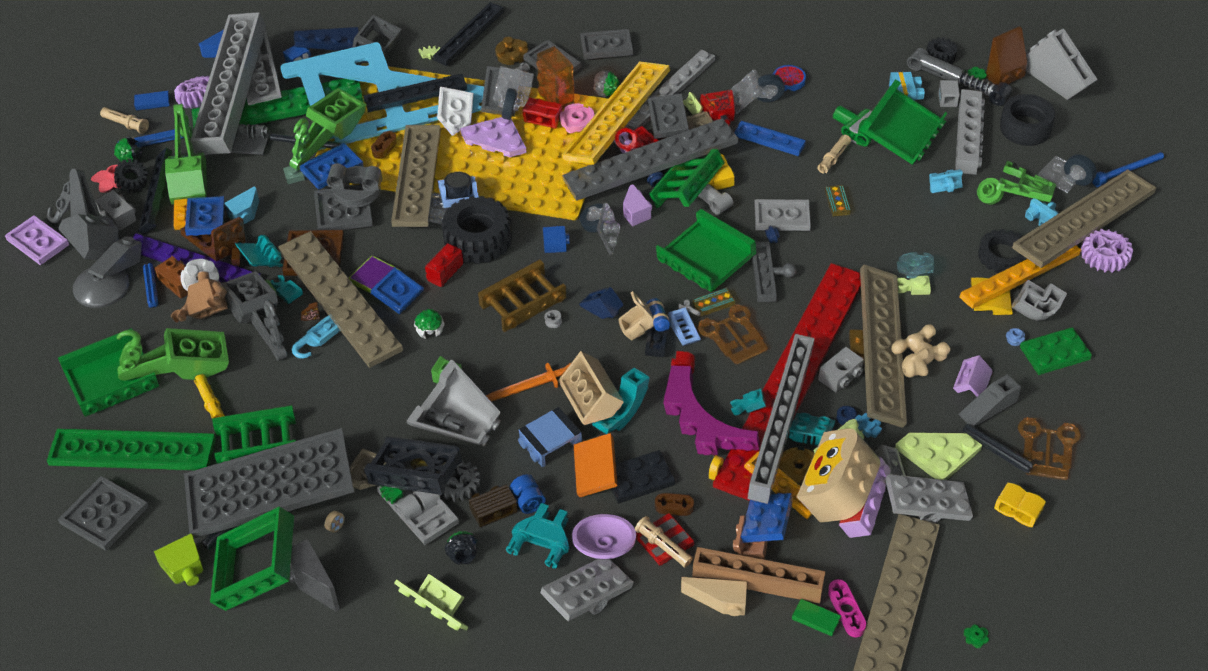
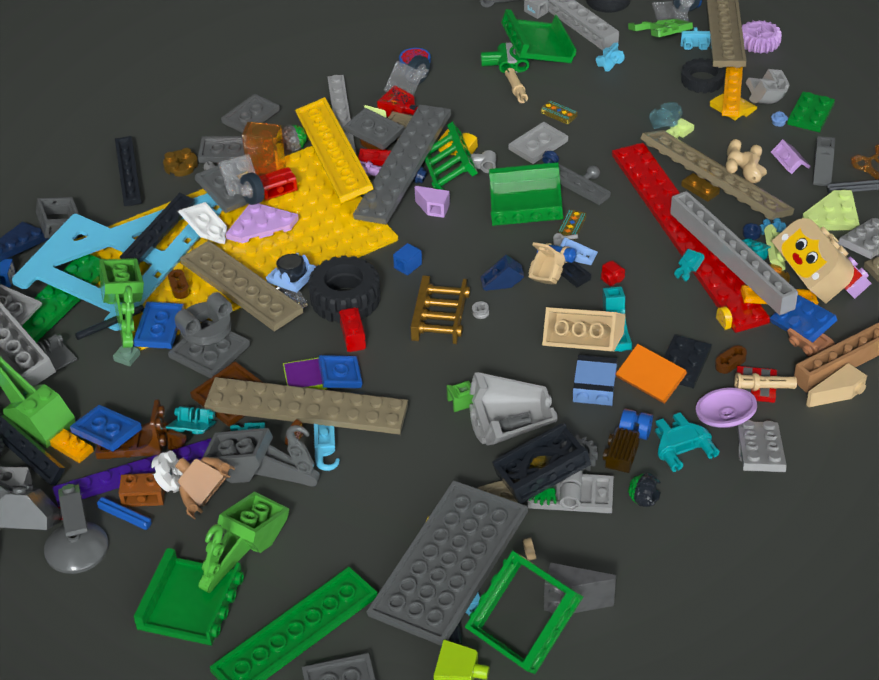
camera: 45 degrees left, 5 degrees down
yellow pin [194,374,225,418] -> none
green fence [212,405,296,464] -> none
medium azure slope [224,186,259,224] -> none
yellowish green bracket [394,574,468,631] -> none
green piece [414,309,444,339] -> none
yellowish green piece [418,46,440,60] -> none
orange sword [486,363,571,401] -> none
bright pink plate [560,103,594,133] -> none
clear plate [580,203,620,255] -> none
red piece [615,128,645,152] -> none
magenta arch [664,366,760,455] -> none
clear orange piece [698,304,768,364] -> none
blue plate [735,121,806,156] -> none
light grey brick [818,347,864,393] -> none
medium azure hips [889,72,925,101] -> none
bright green plate [977,178,1004,205] -> none

